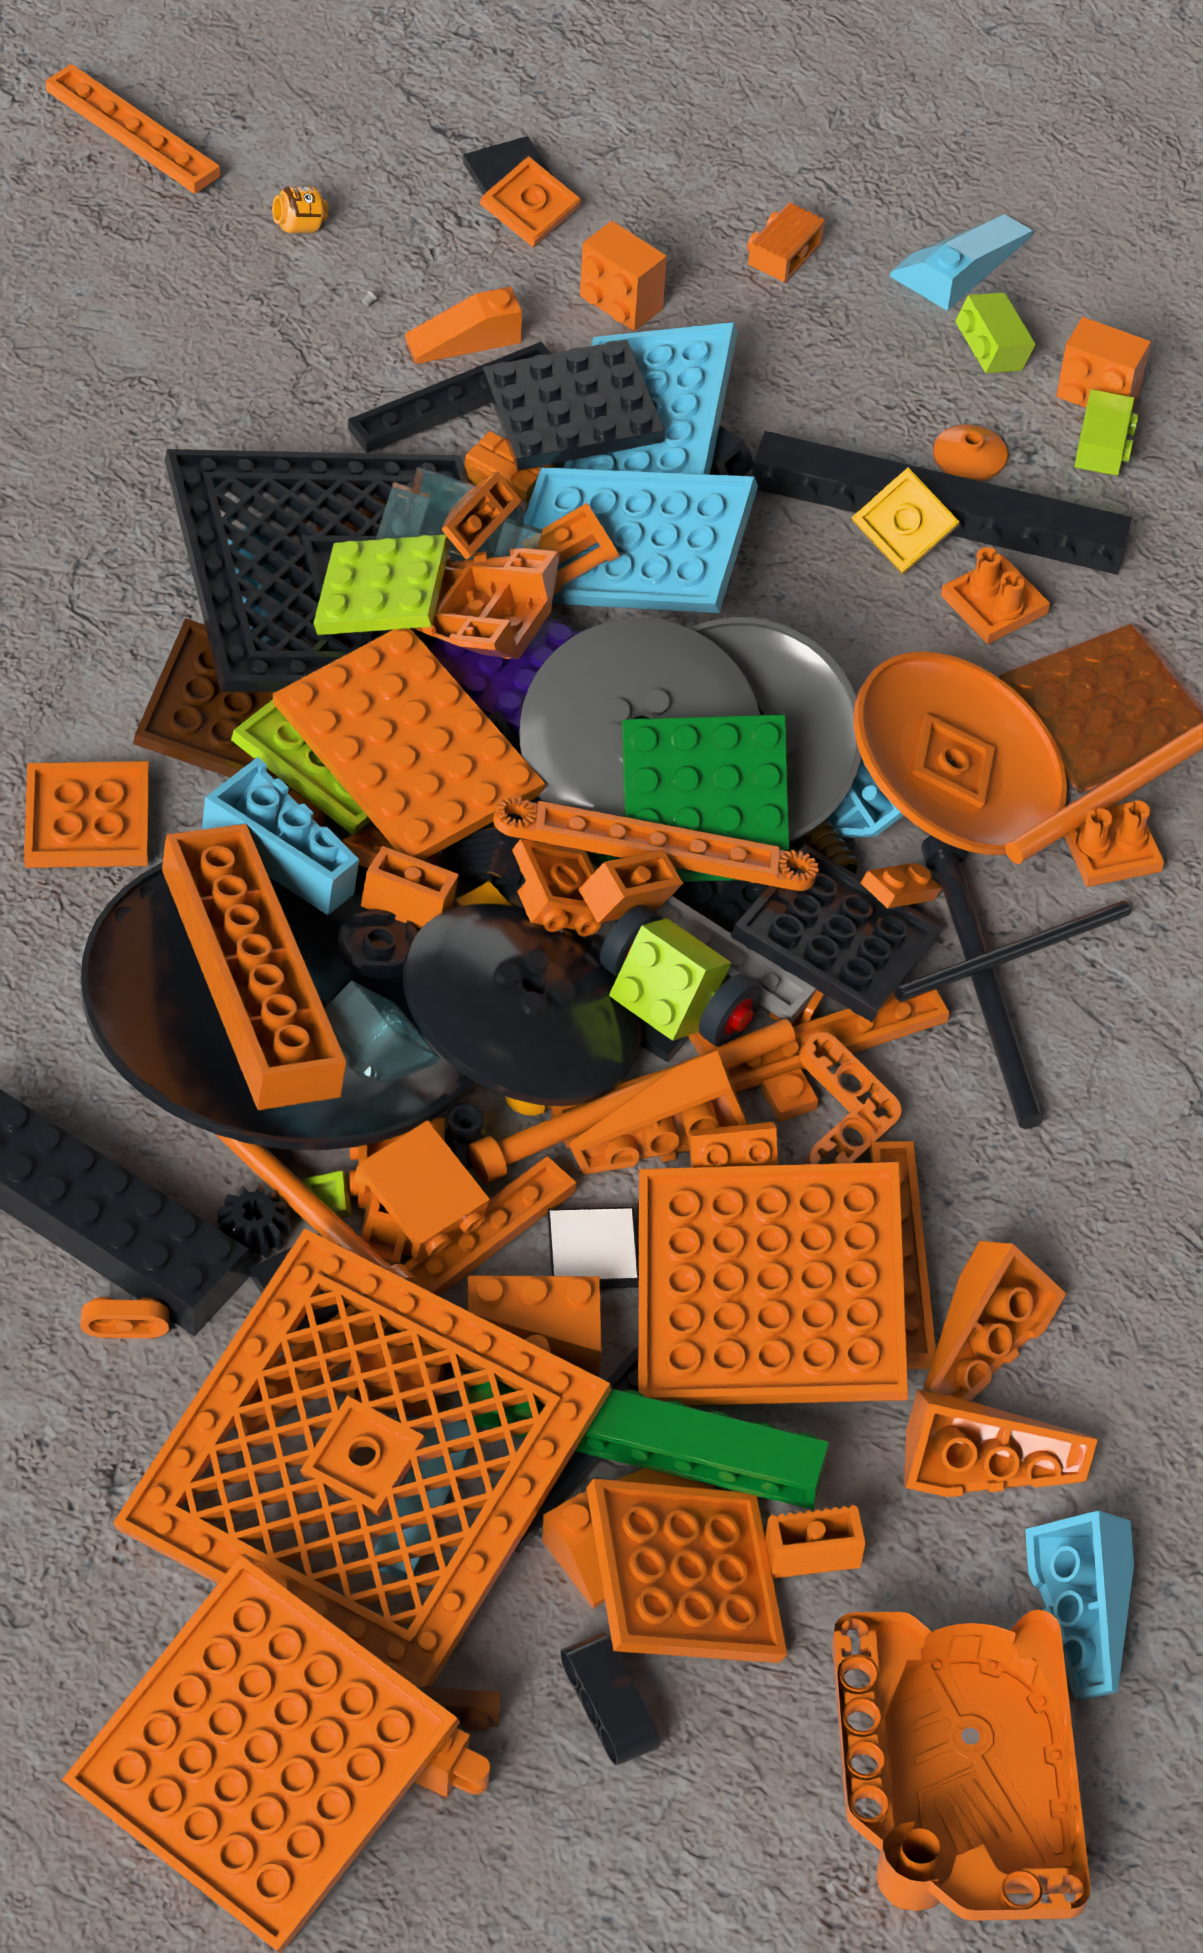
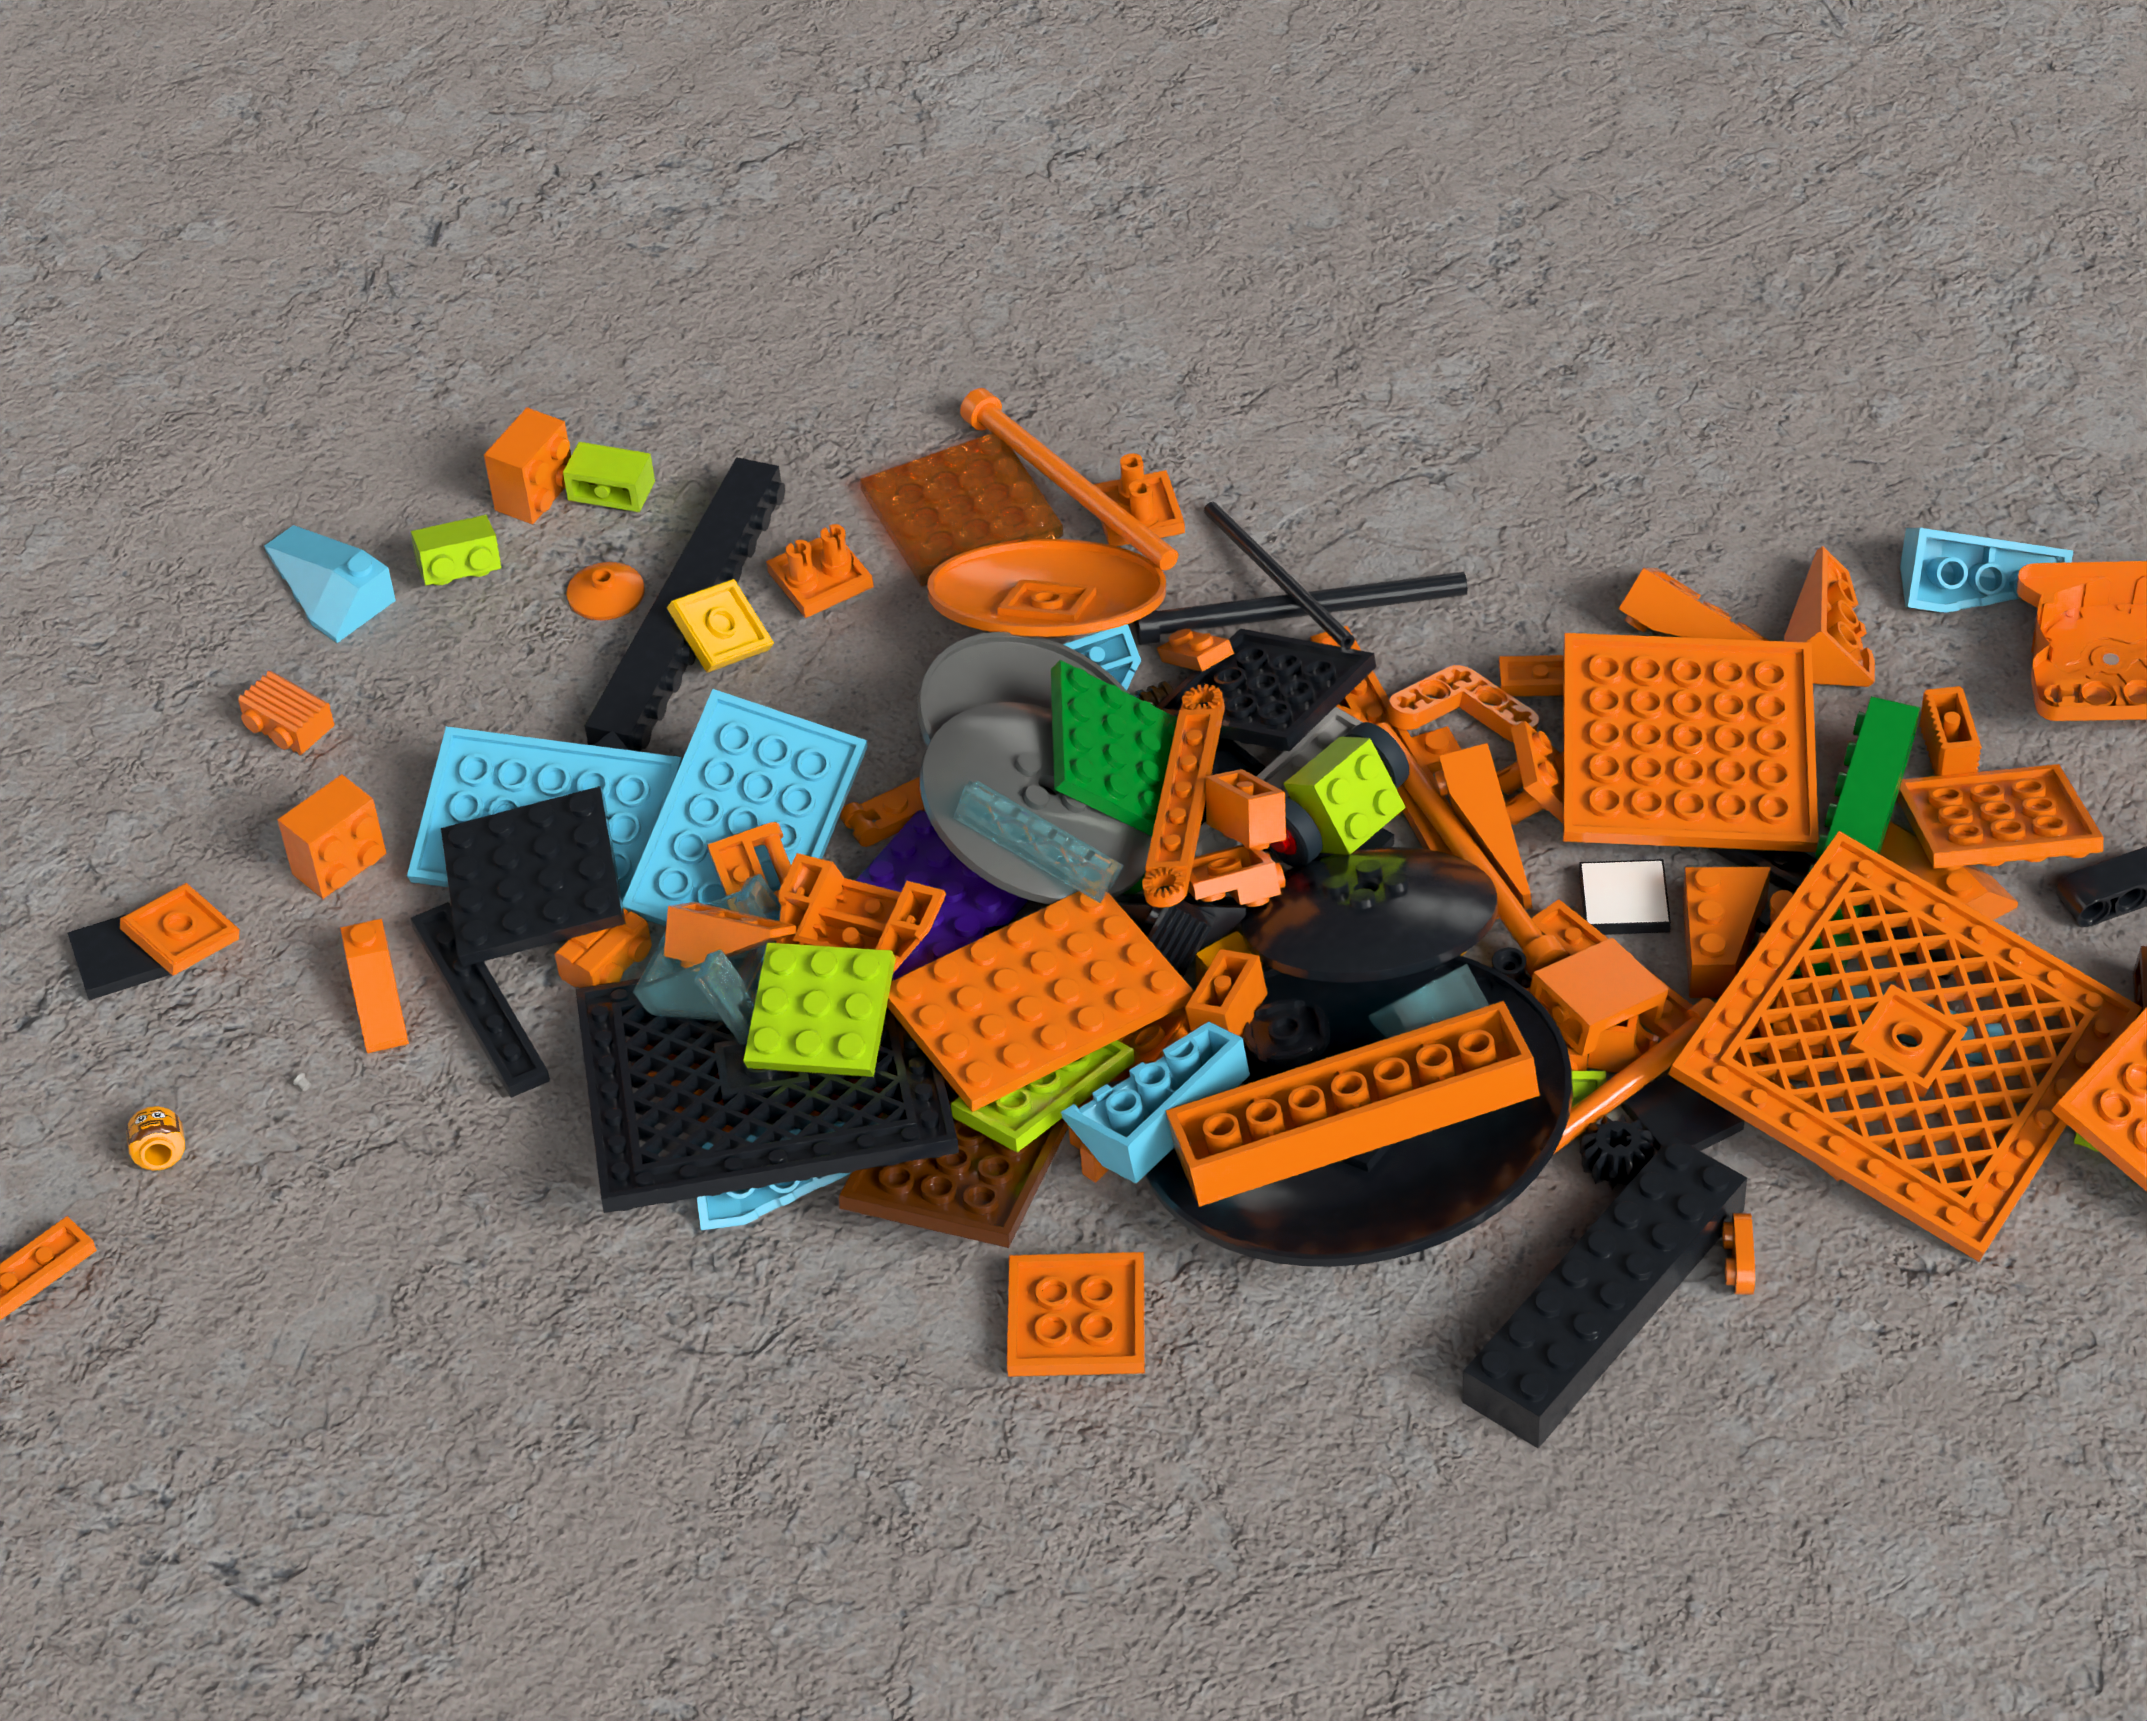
camera: 80 degrees left, 5 degrees down
none -> clear light blue fence [953,780,1124,903]

